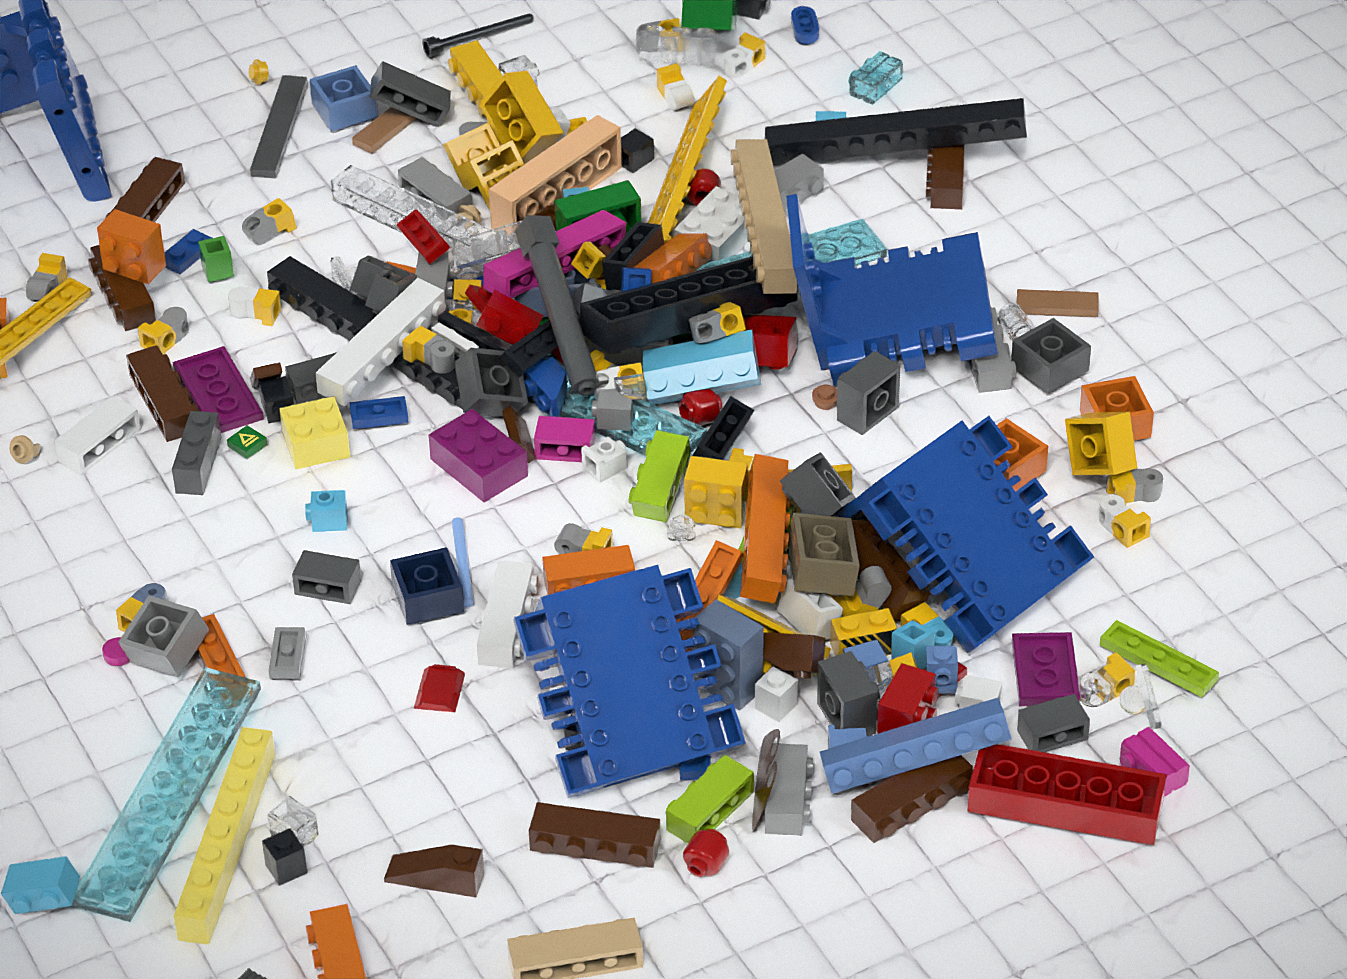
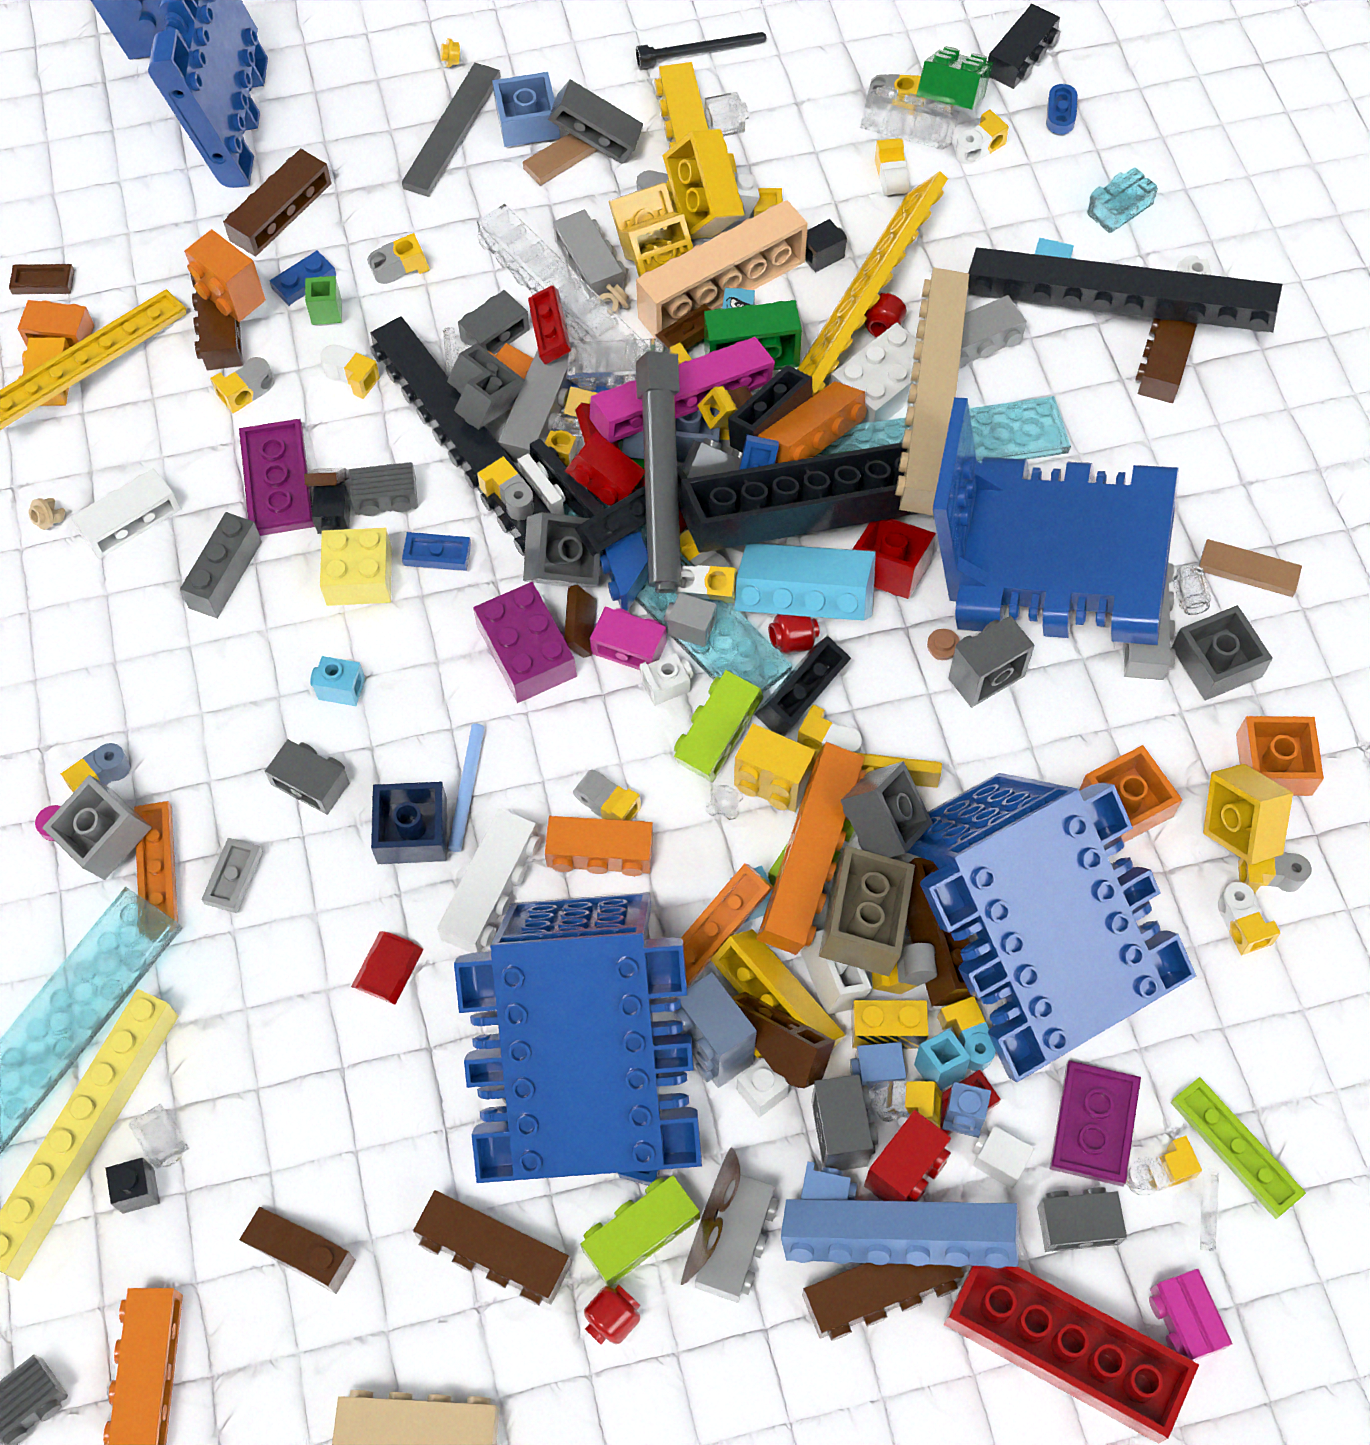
camera: 15 degrees right, 20 degrees up
leg [26,252,68,300] -> none
reddish brown brick [126,345,199,442] -> none
green tile [227,425,268,459] -> none
white brick [316,278,446,406] -> none
clear tile [614,374,646,400] -> none
leg [689,302,746,343] -> none
none -> dark grey brick [458,289,530,354]

